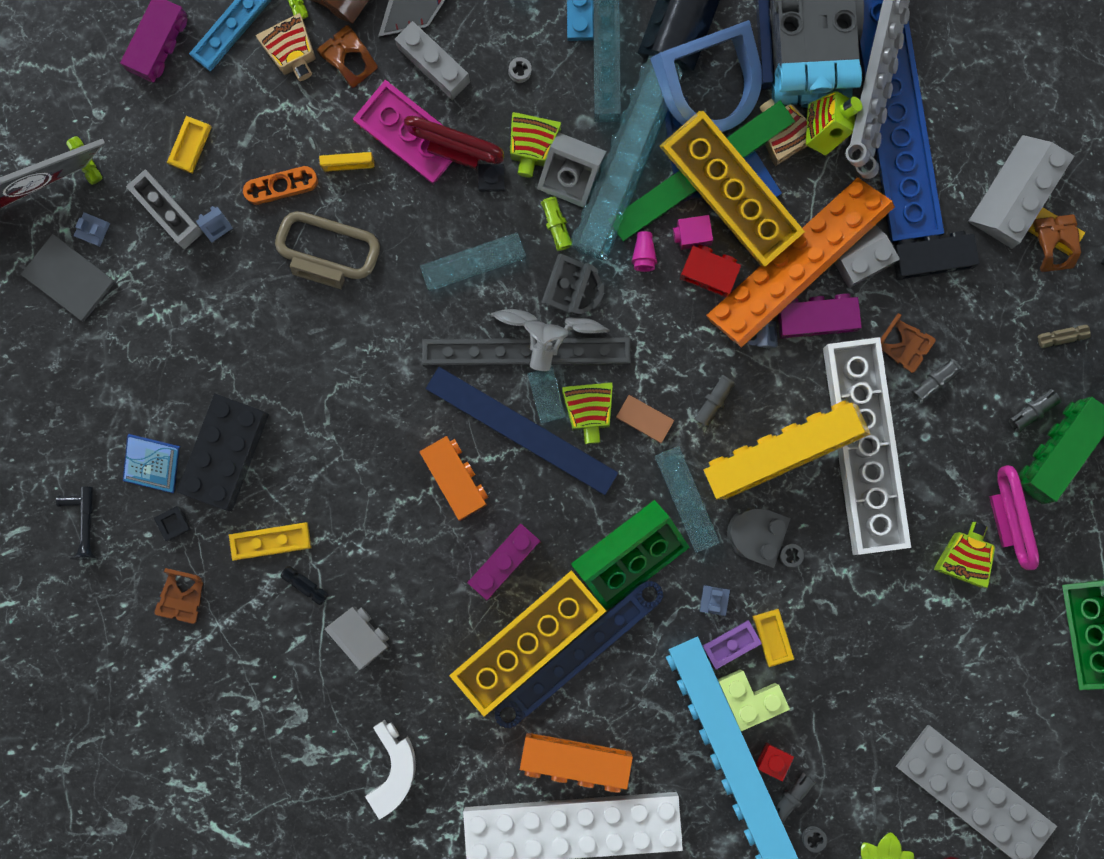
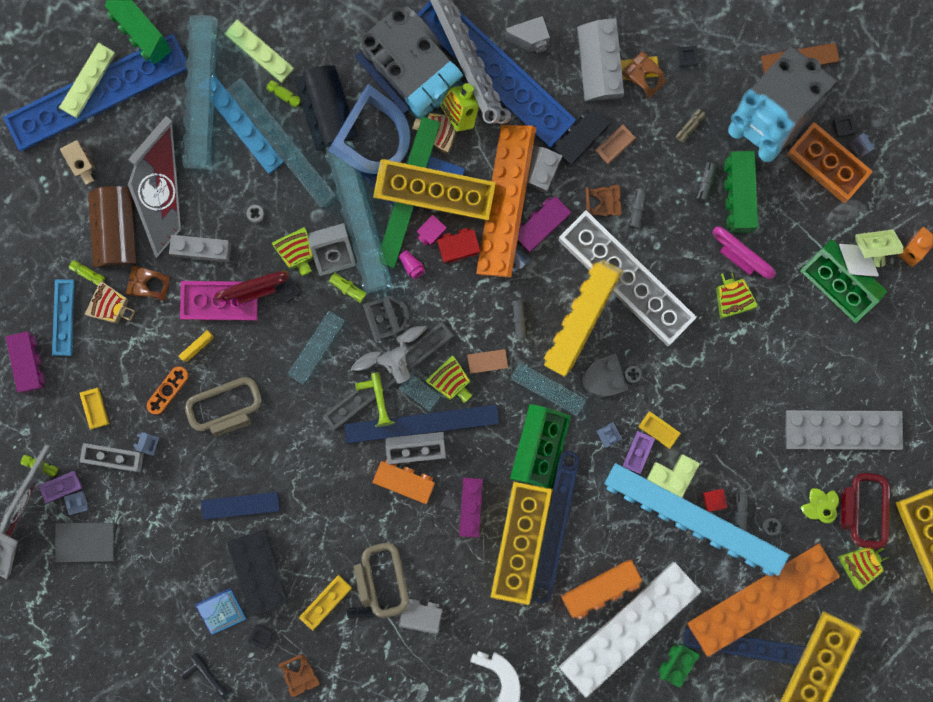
camera: 35 degrees left, 0 degrees up
none -> medium lavender plate [39,471,83,503]
none -> dark blue tile [201,492,280,520]
none -> dark tan bar [353,543,409,618]
none -> lime piece [355,372,395,427]
none -> light grey brick [386,432,446,464]
none -> light grey slope [506,16,550,53]
none -> nougat tile [595,125,636,165]

